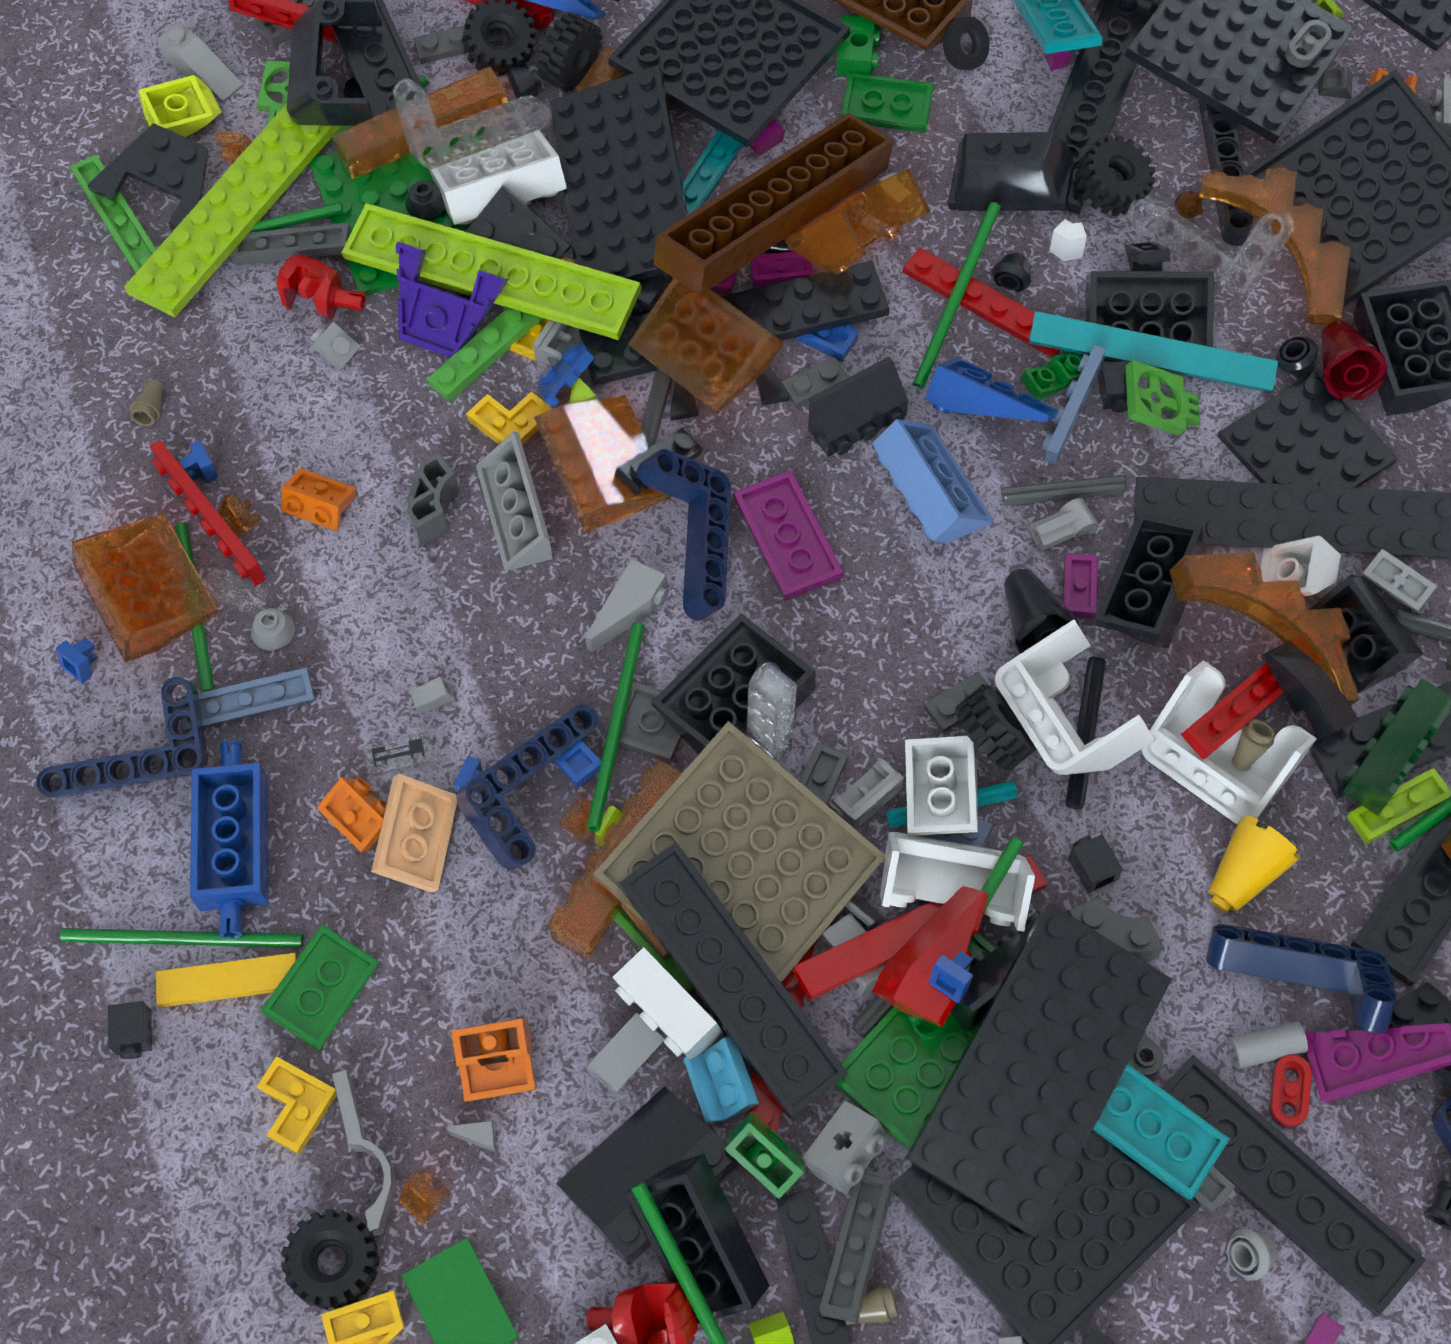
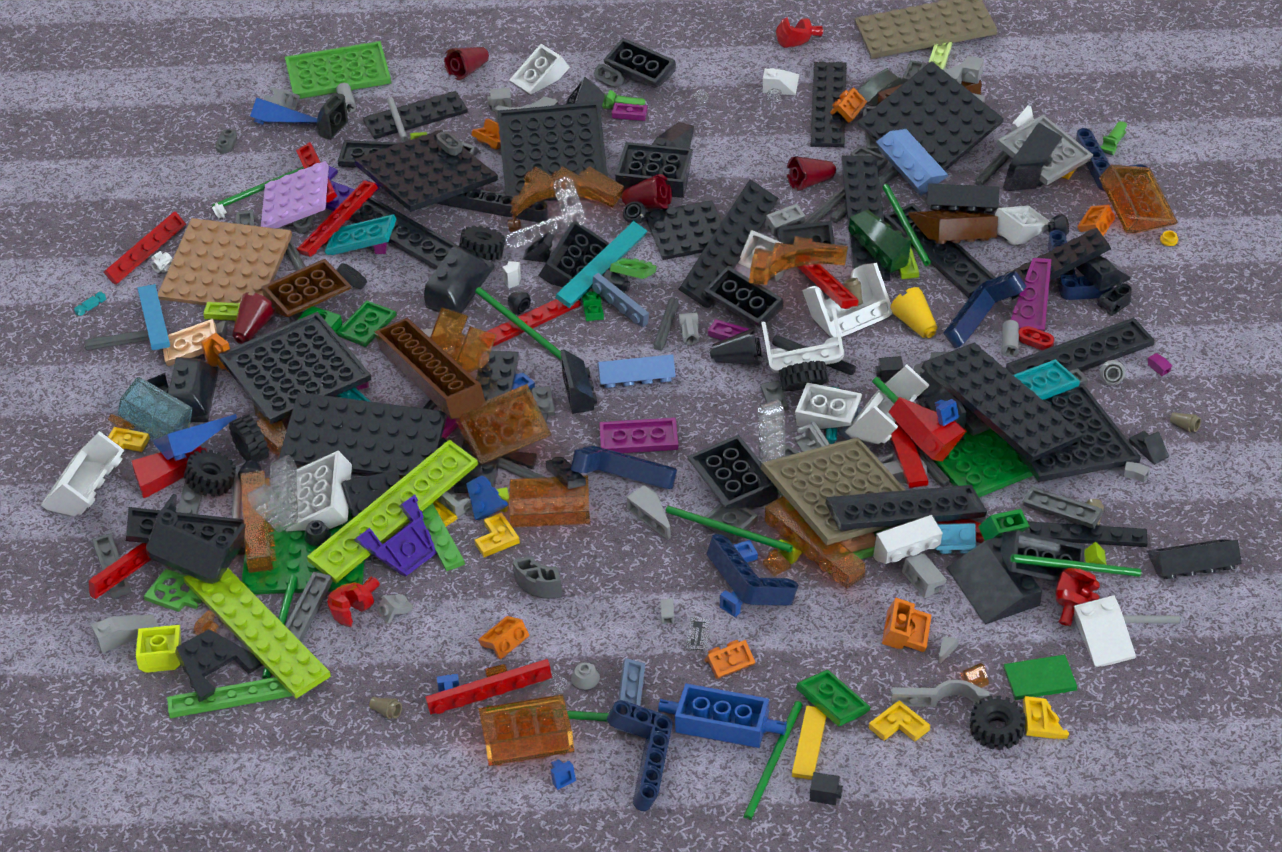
camera: 70 degrees left, 20 degrees down
light nougat plate [371,774,457,892] -> none
light grey slope [476,431,553,571] -> none
light grey brick [802,1101,888,1195] -> none
blue wedge [924,357,1058,422] -> none
black slope [1262,641,1359,740] -> none

